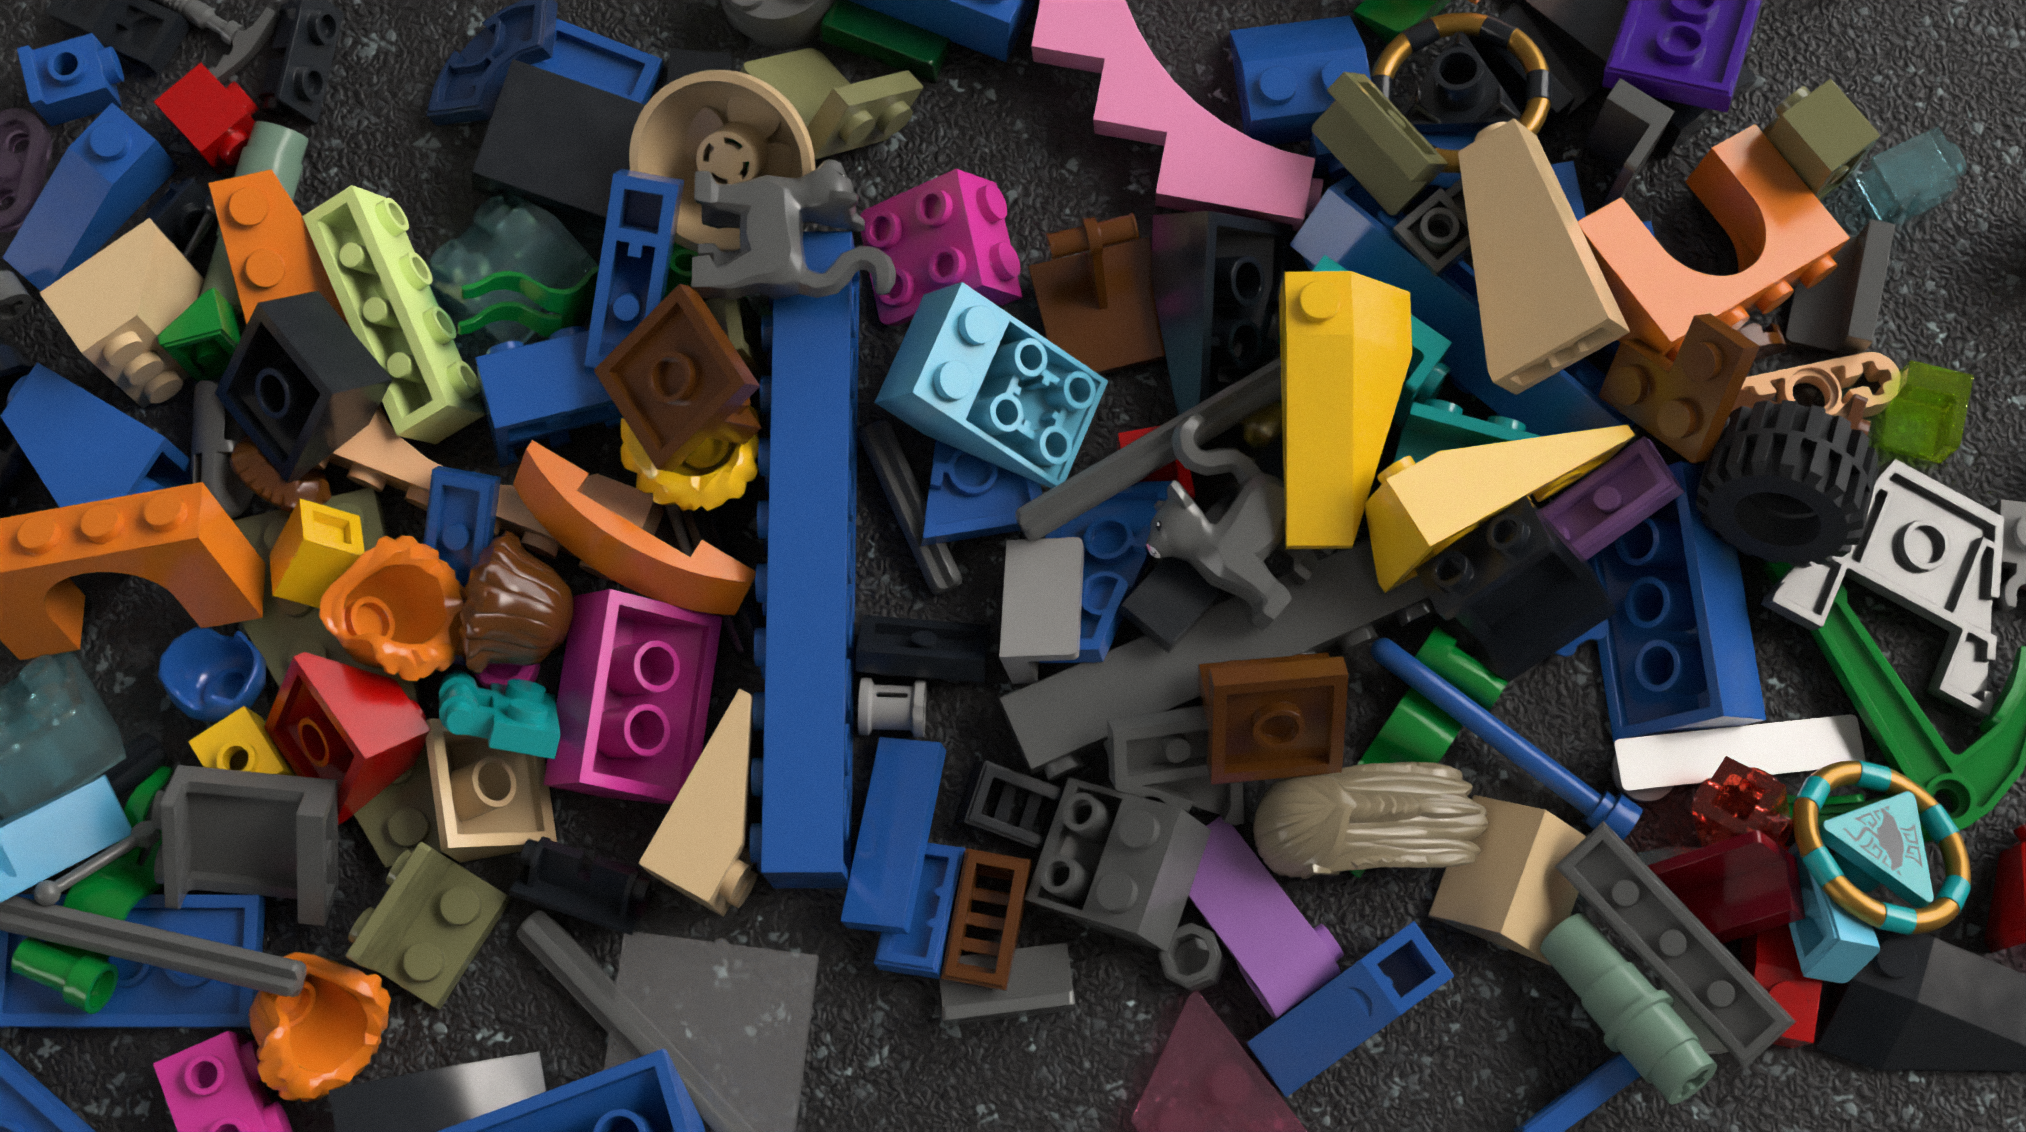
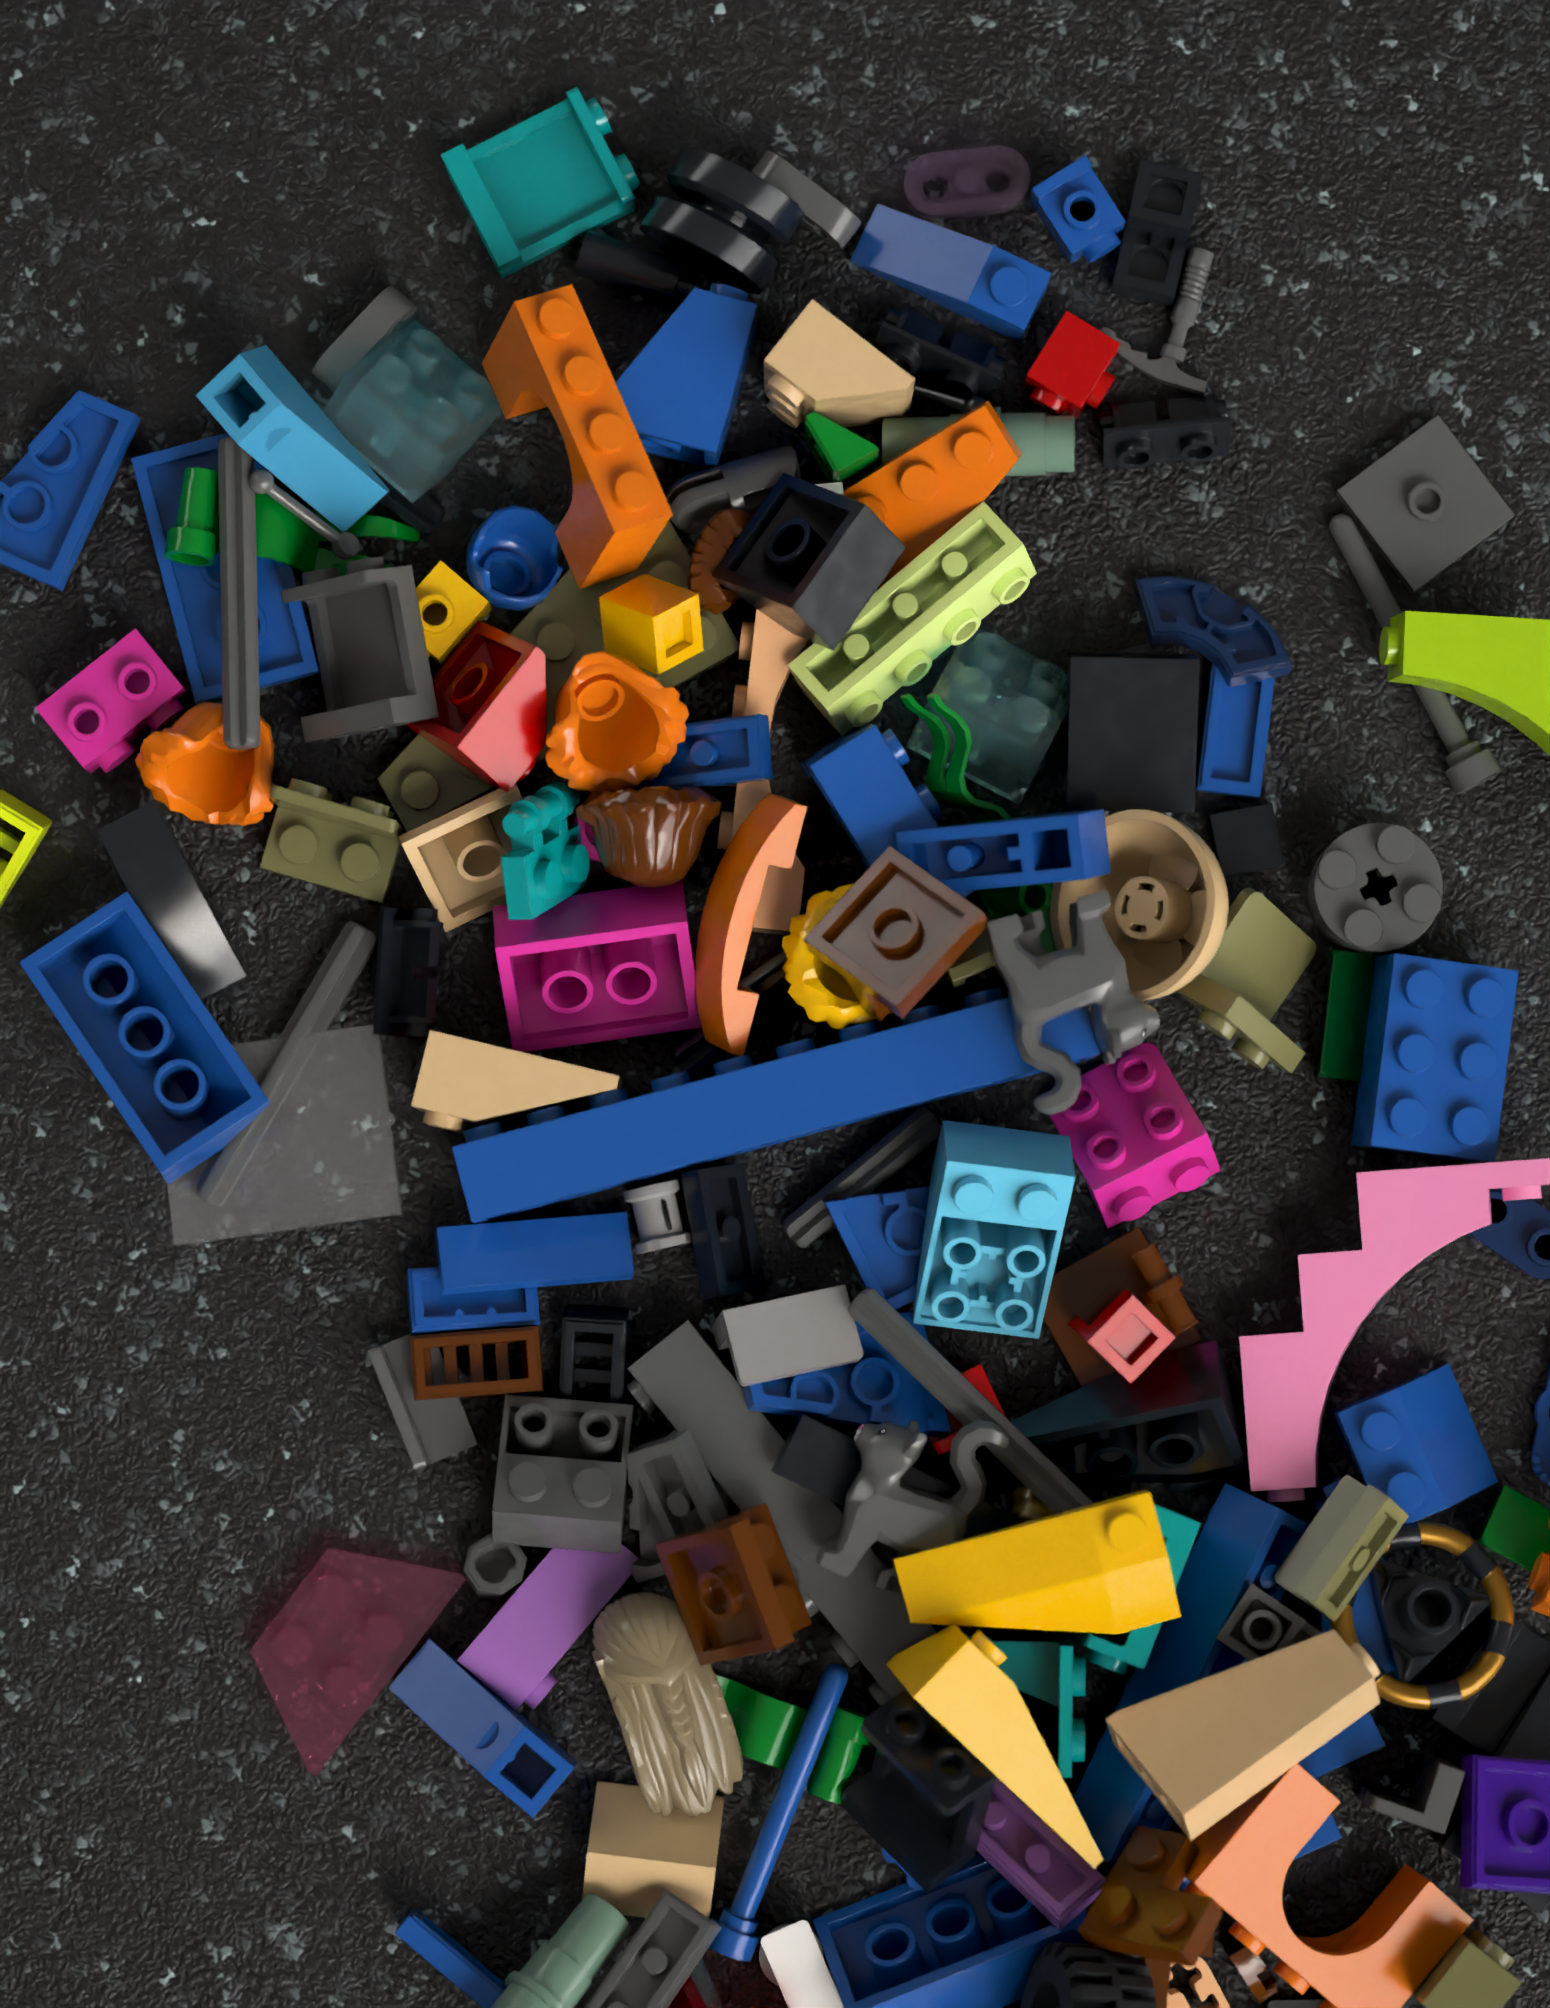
camera: 70 degrees right, 10 degrees up
none -> panel [1068,1289,1176,1384]

